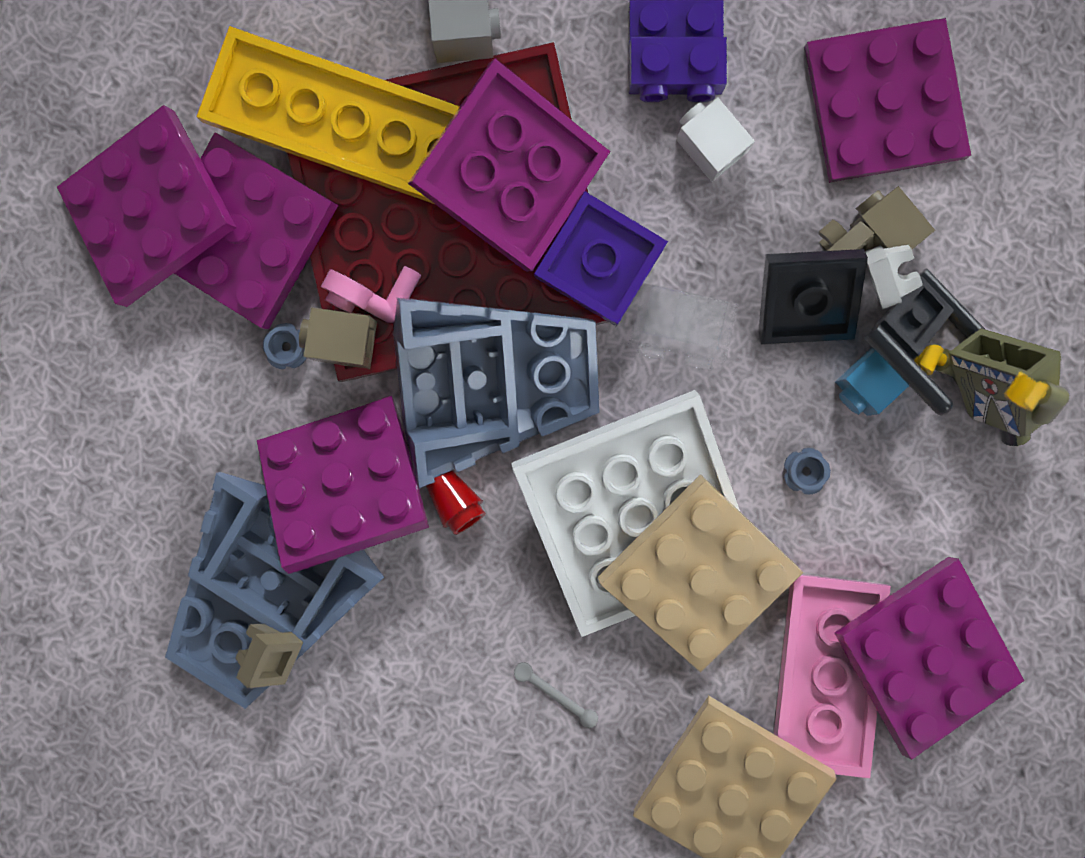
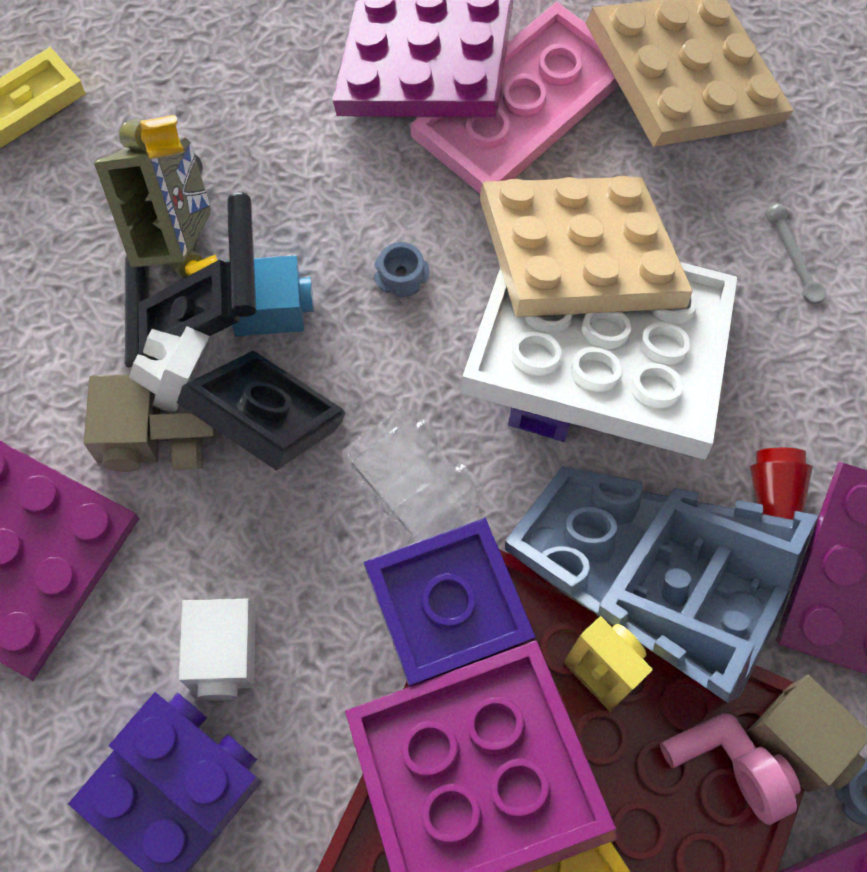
camera: 145 degrees left, 20 degrees down
none -> light yellow plate [563,616,653,712]

